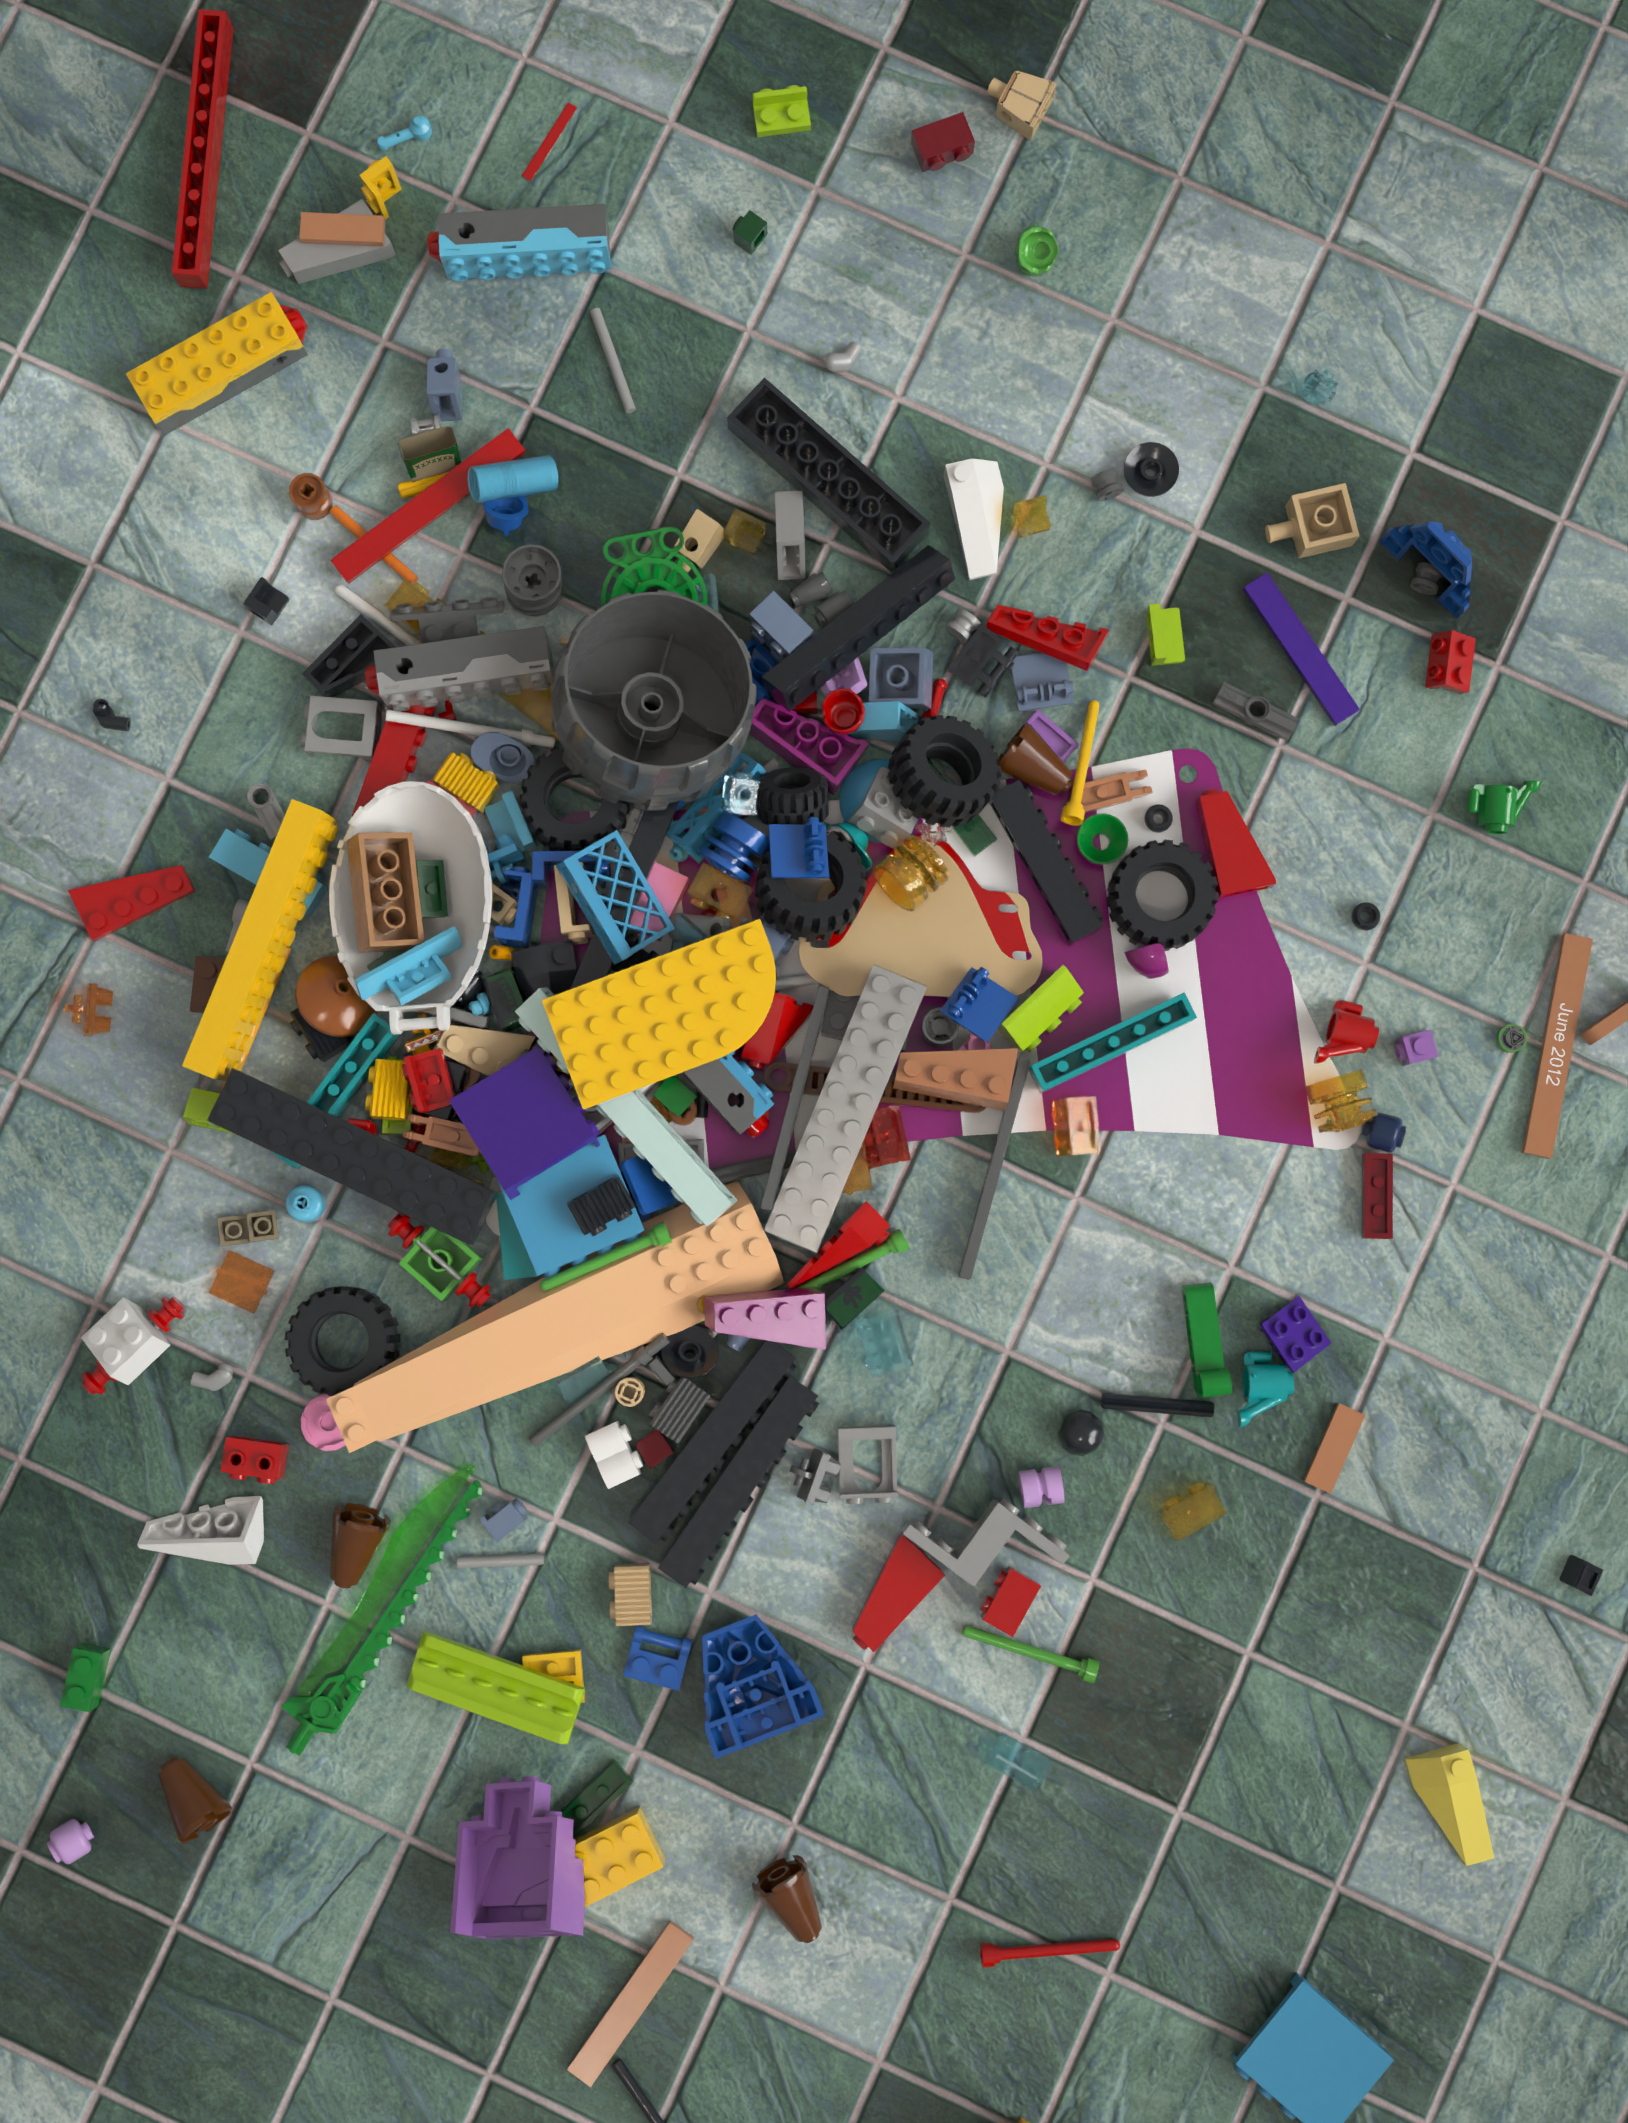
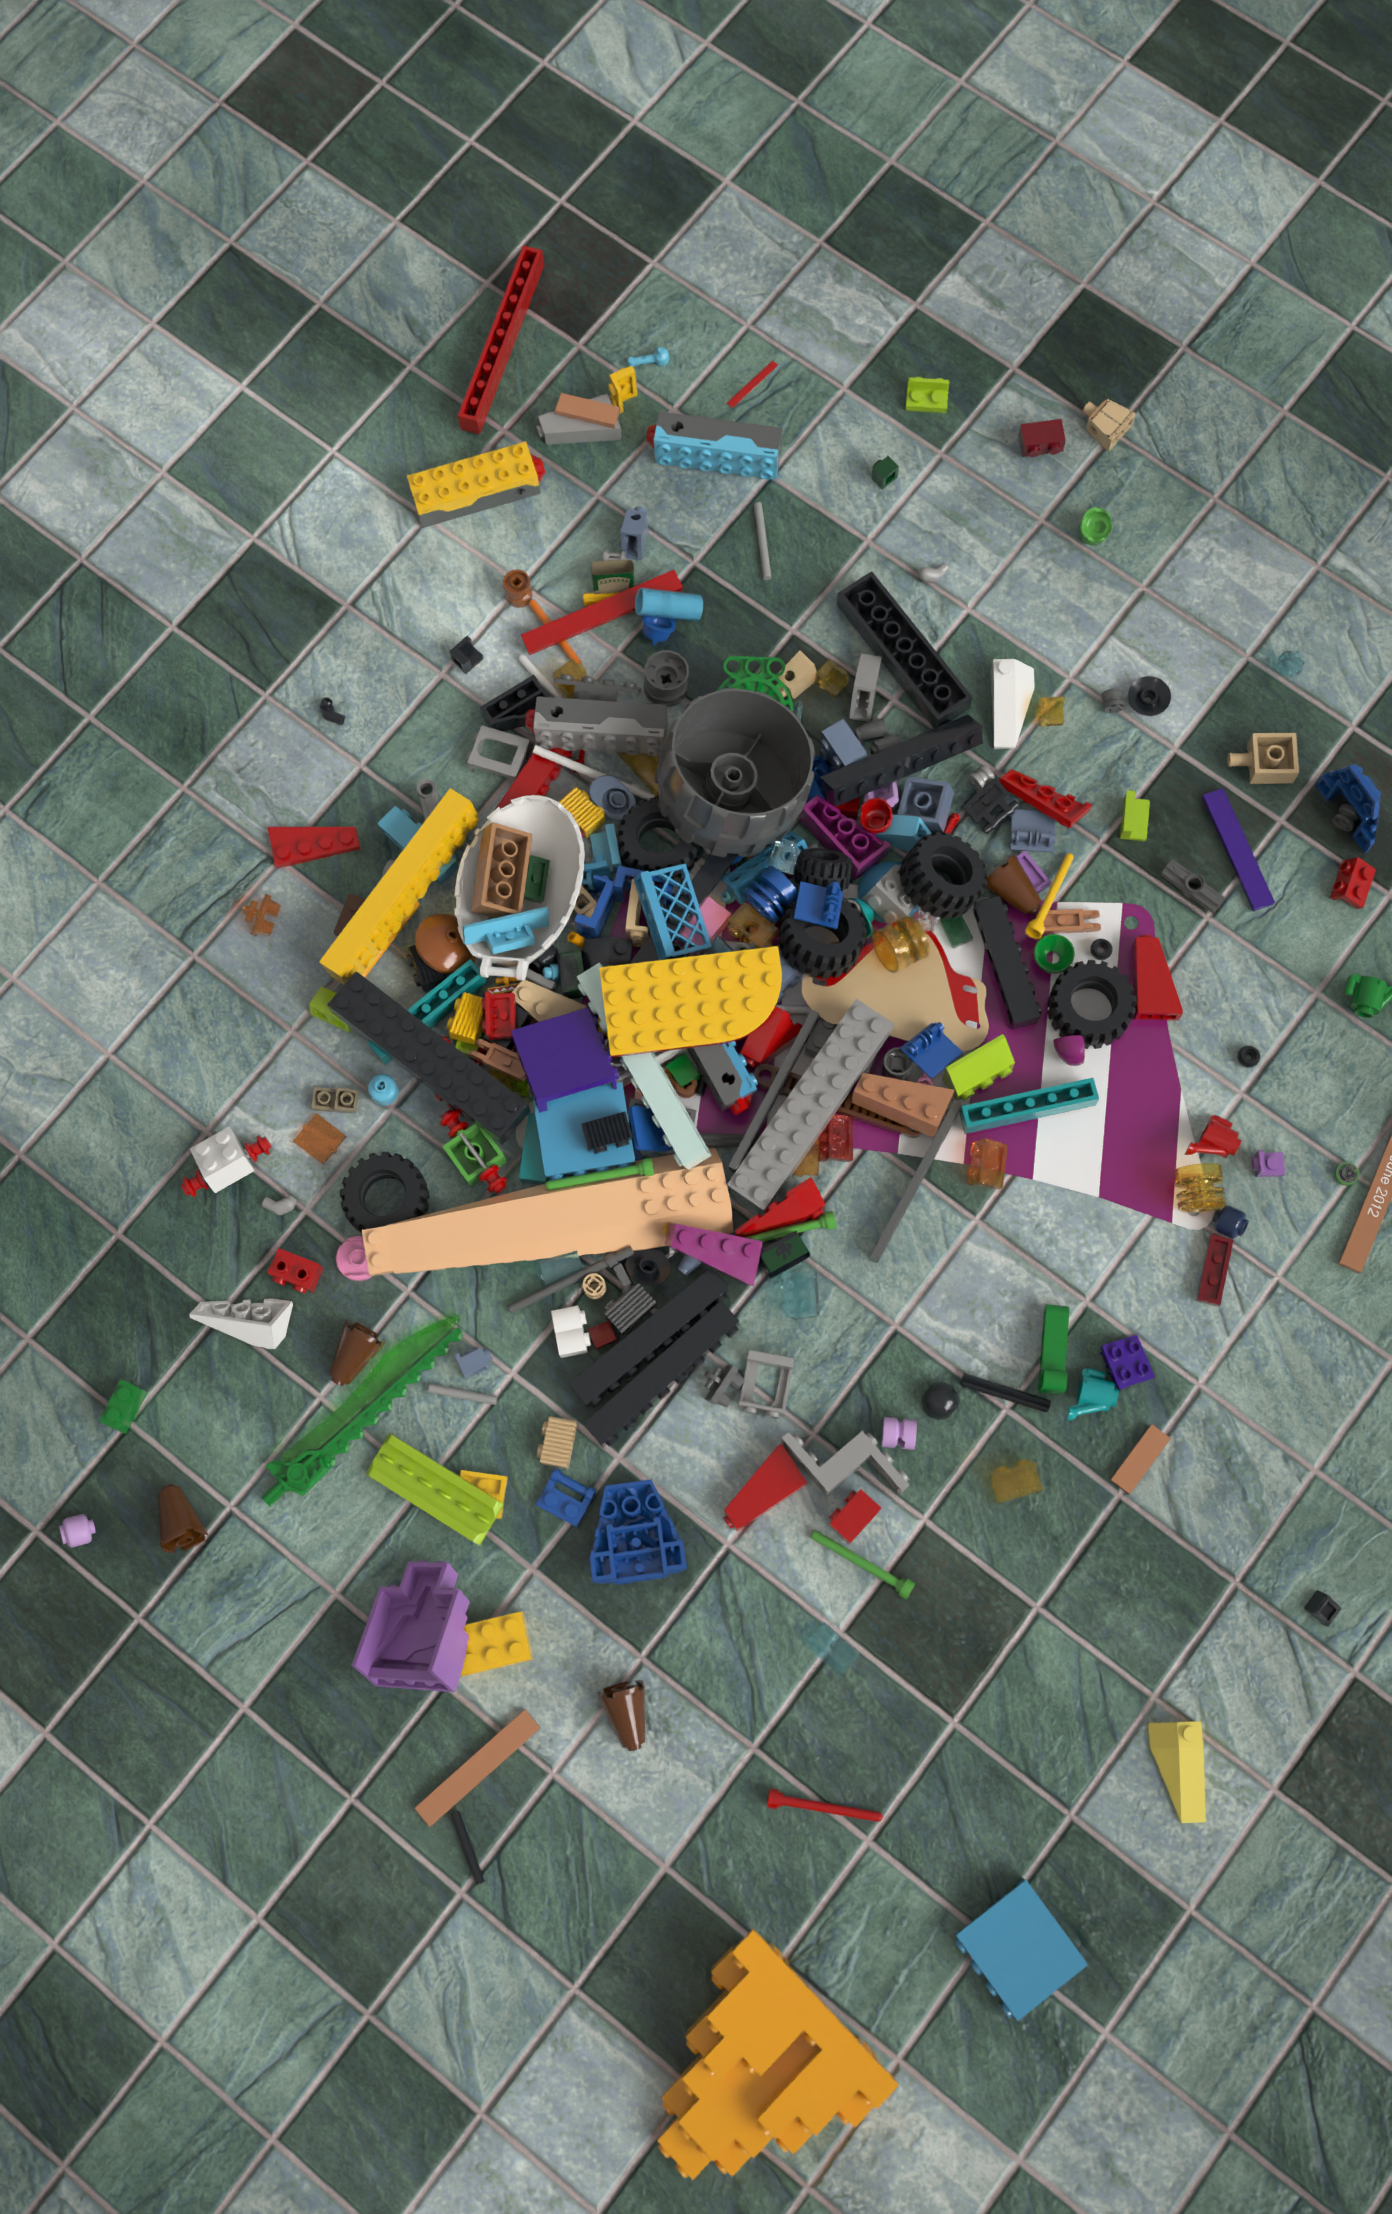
camera: 20 degrees right, 10 degrees down
dark green tile [559,1759,634,1839] -> none

